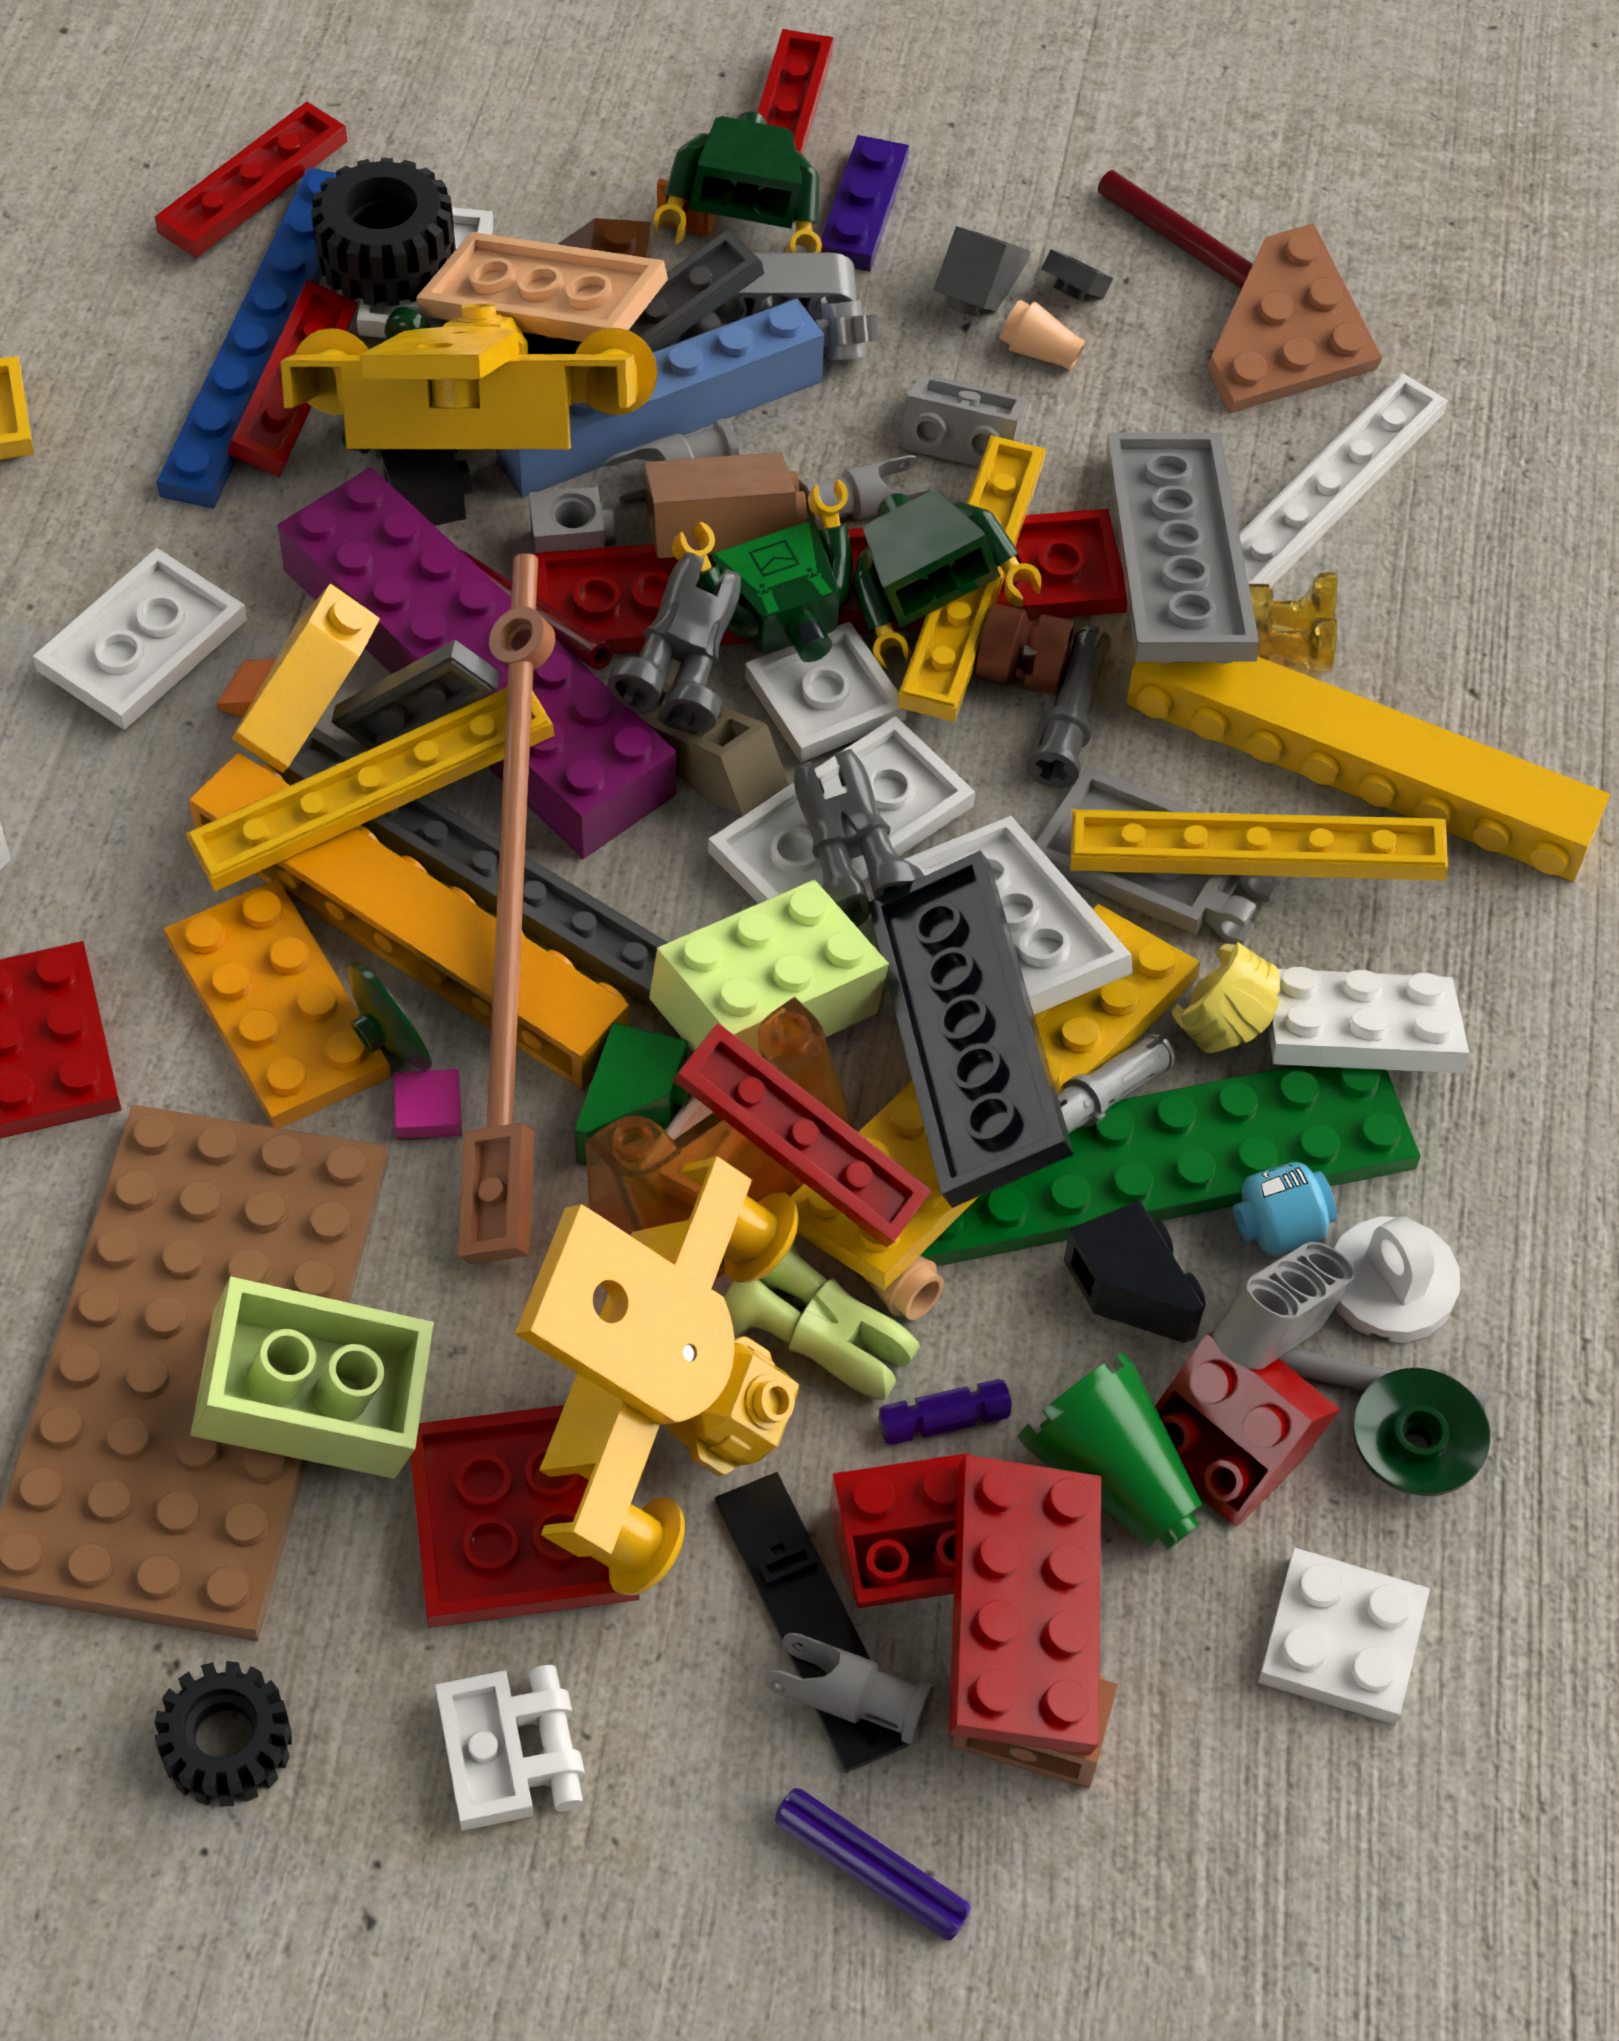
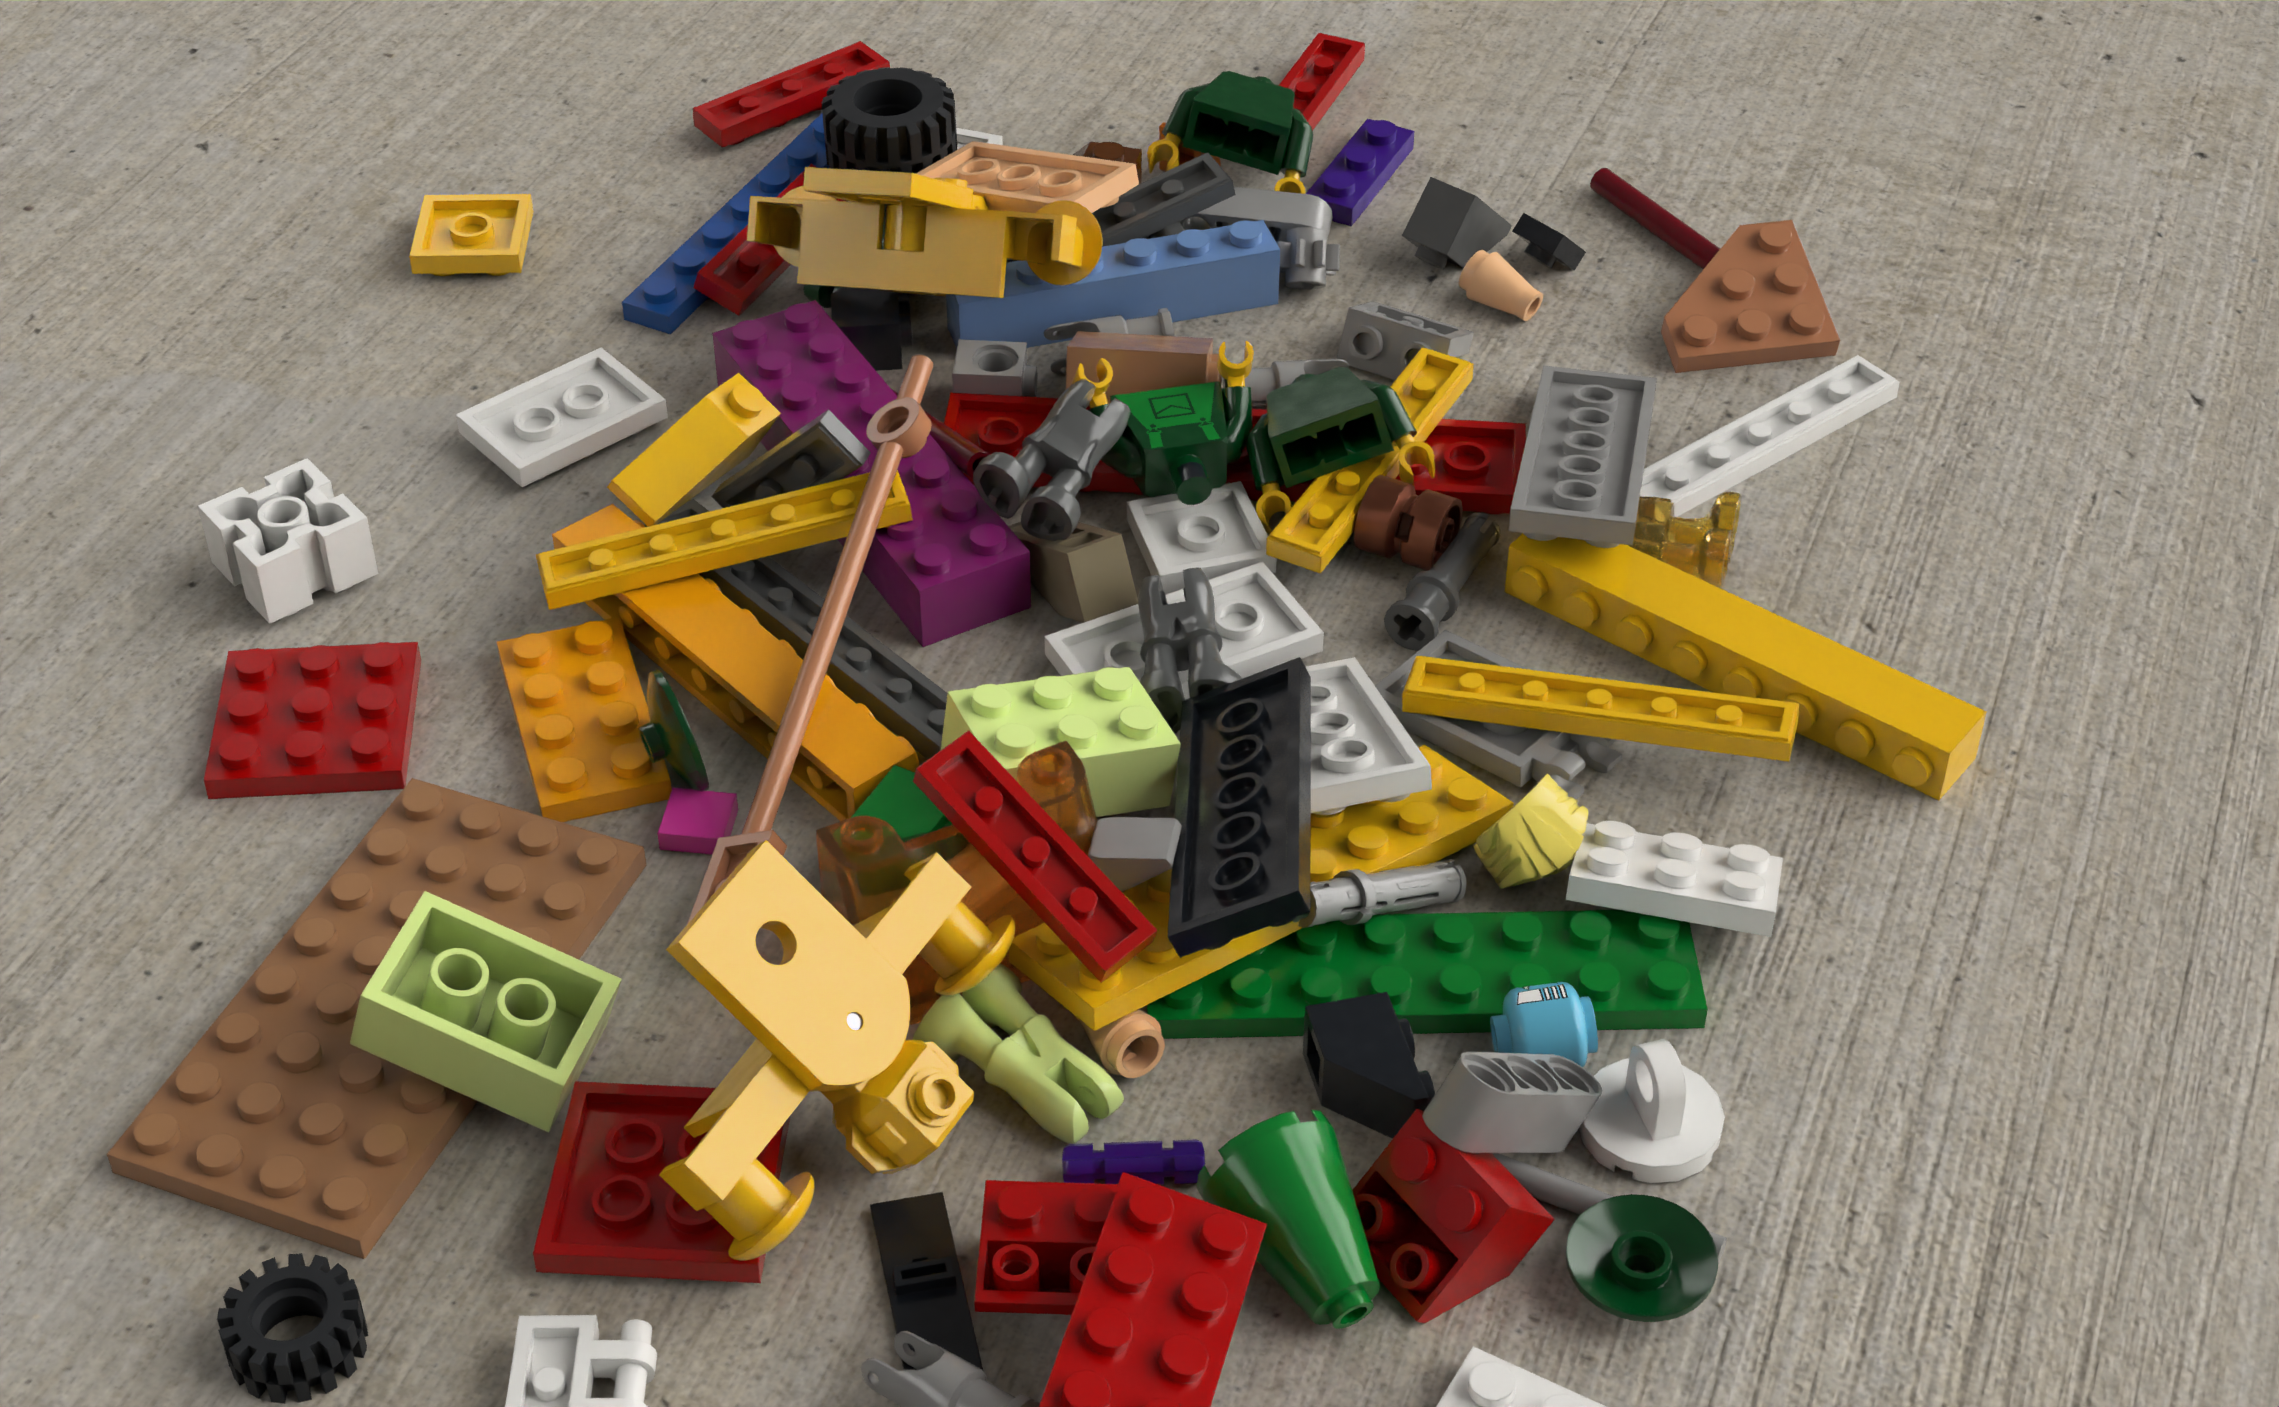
camera: 15 degrees right, 15 degrees down
none -> light grey slope [1088,817,1182,892]

